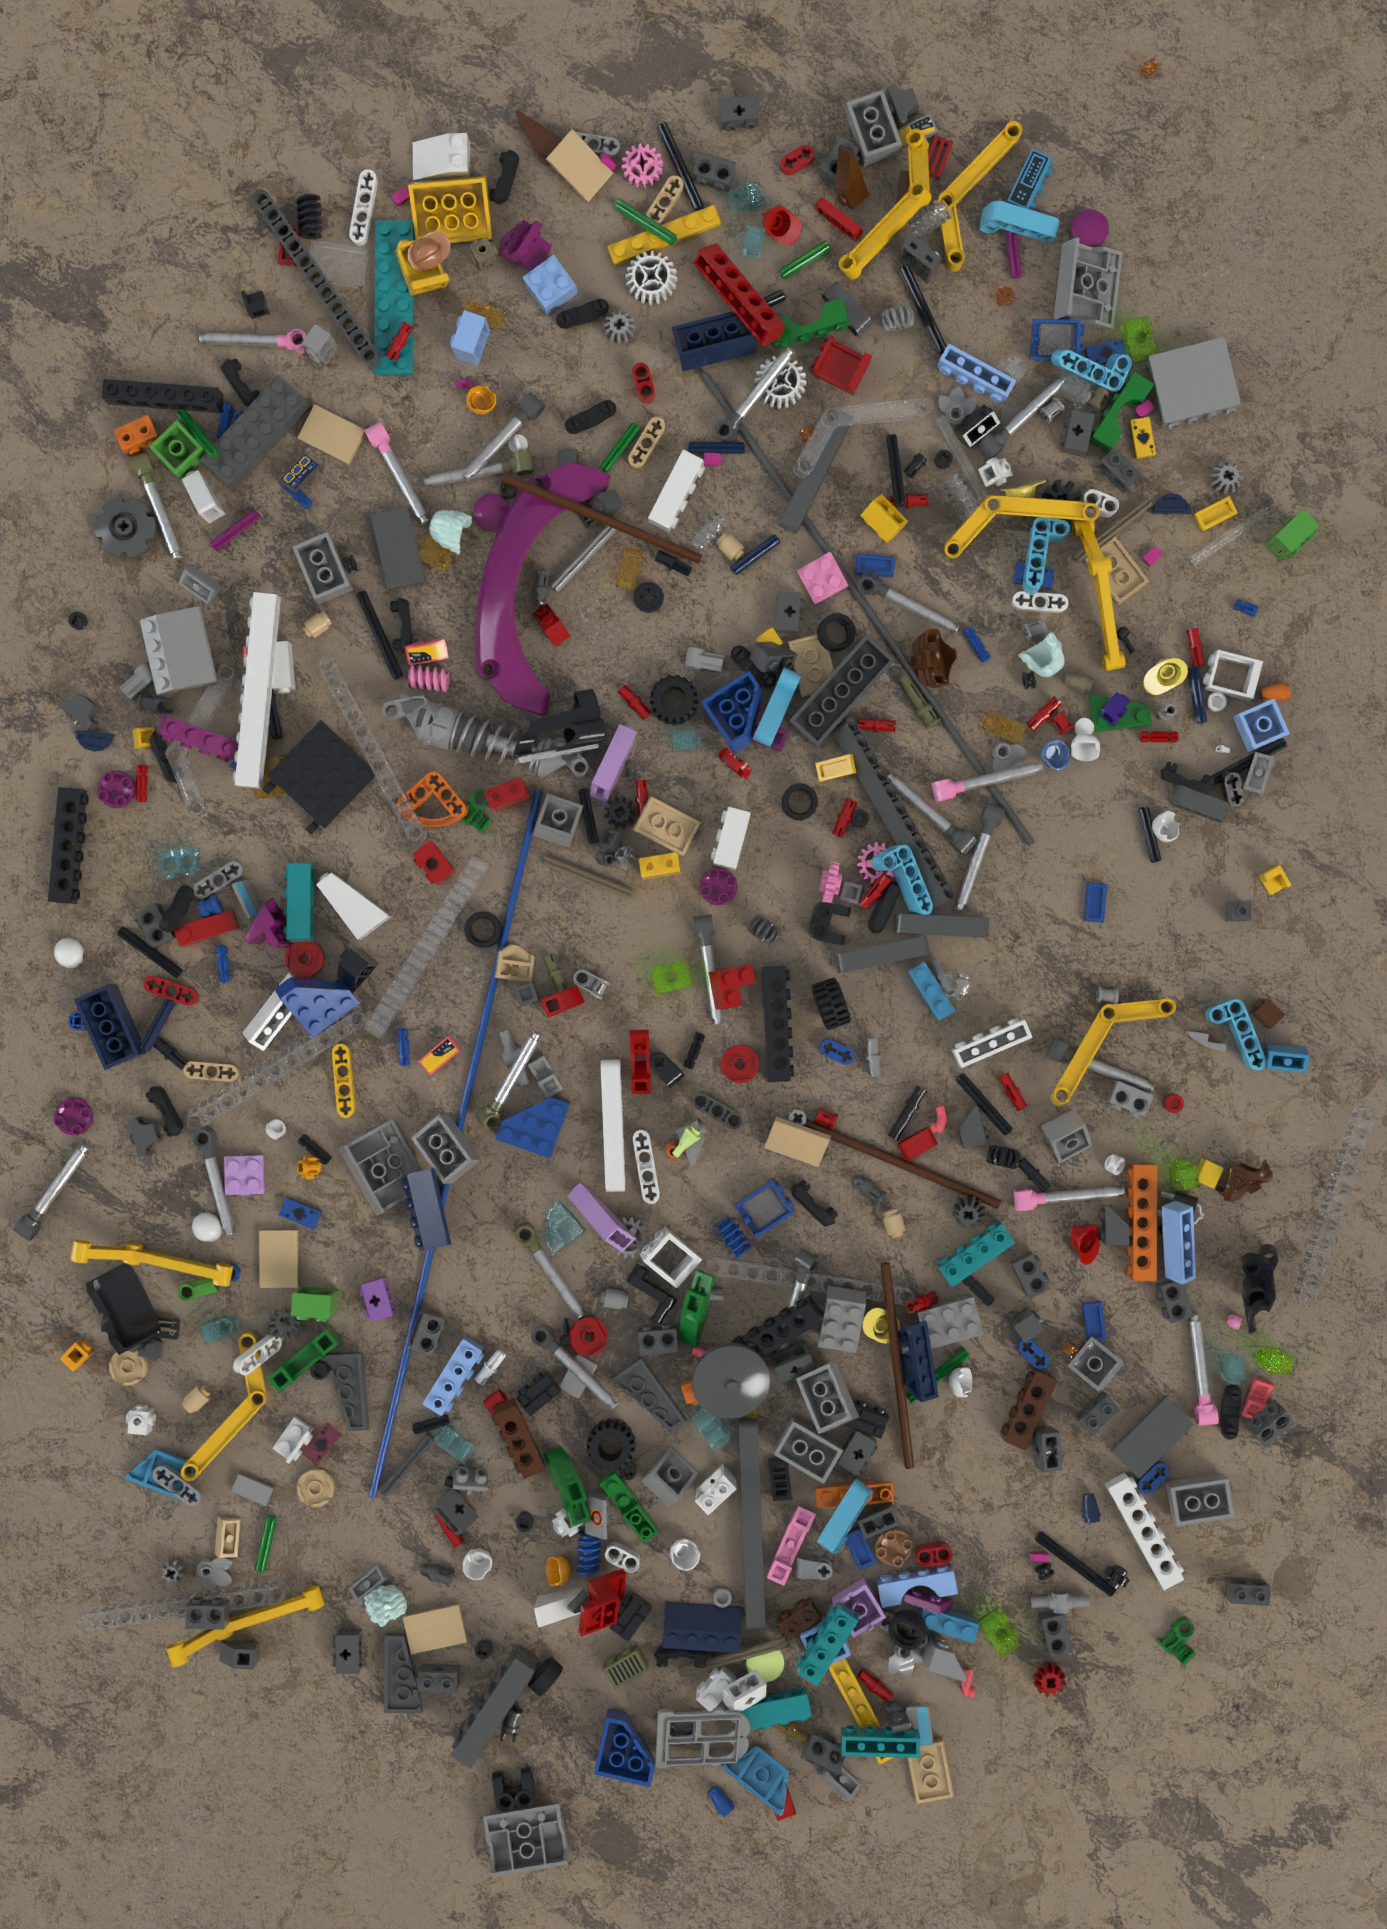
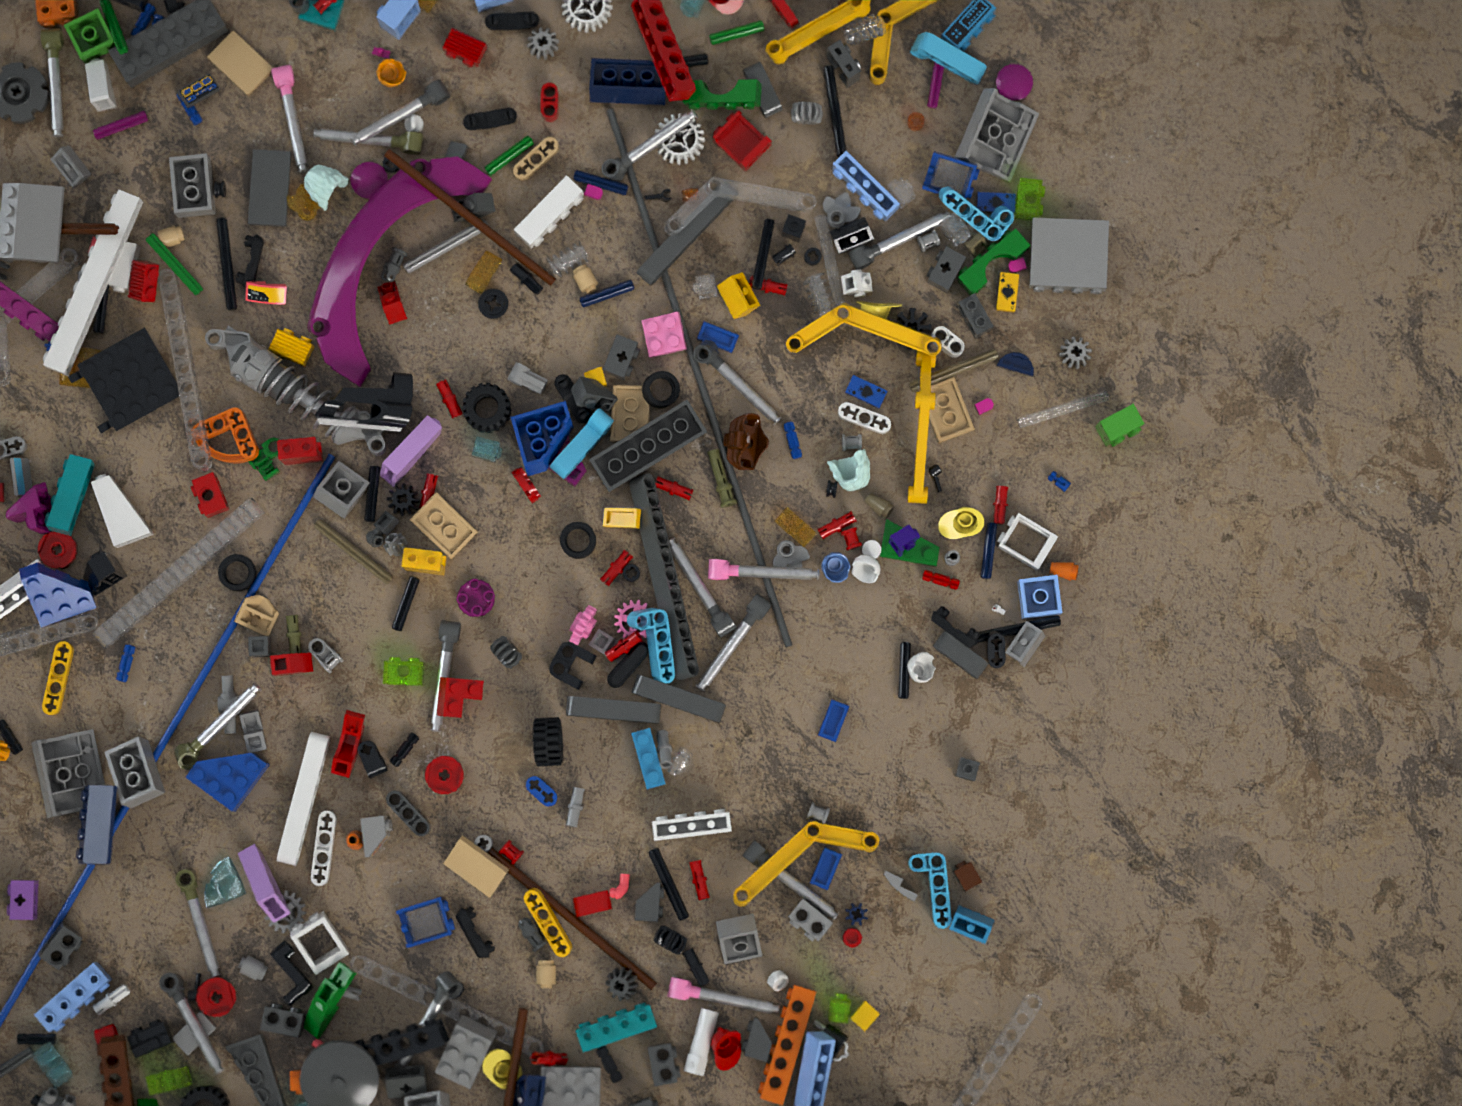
camera: 15 degrees right, 5 degrees down
bright pink piece [408,664,450,693] -> none
slope [418,1035,462,1076] -> none
yellowish green cone [672,1125,702,1157] -> none
white brick [711,807,751,871] -> none
blue piece [712,1217,752,1260] -> none
black brick [762,966,794,1082] -> none
black pin [888,1086,927,1141] -> none
medium azure beam [1022,517,1070,595] -> none
yellow tile [1193,496,1238,532] -> none
white tile [1206,692,1227,712] -> none
reddish brown piece [1215,1160,1273,1202] -> none
yellow panel [1258,865,1291,895] -> none
none -> reddish brown axle [61,223,119,235]
none -> red brick [127,260,160,302]
none -> clear neon green brick [145,1065,192,1096]
none -> green axle [146,233,203,295]
none -> yellow brick [268,328,315,367]
none -> black axle [392,576,420,631]
none -> red brick [442,28,487,68]
none -> yellow beam [524,888,572,957]
none -> black hand [645,189,672,202]
none -> white piece [684,1008,719,1076]
none -> clear brick [692,273,717,299]
none -> black brick [781,214,806,243]
none -> blue tile [810,847,842,890]
none -> dark blue gear [845,903,868,926]

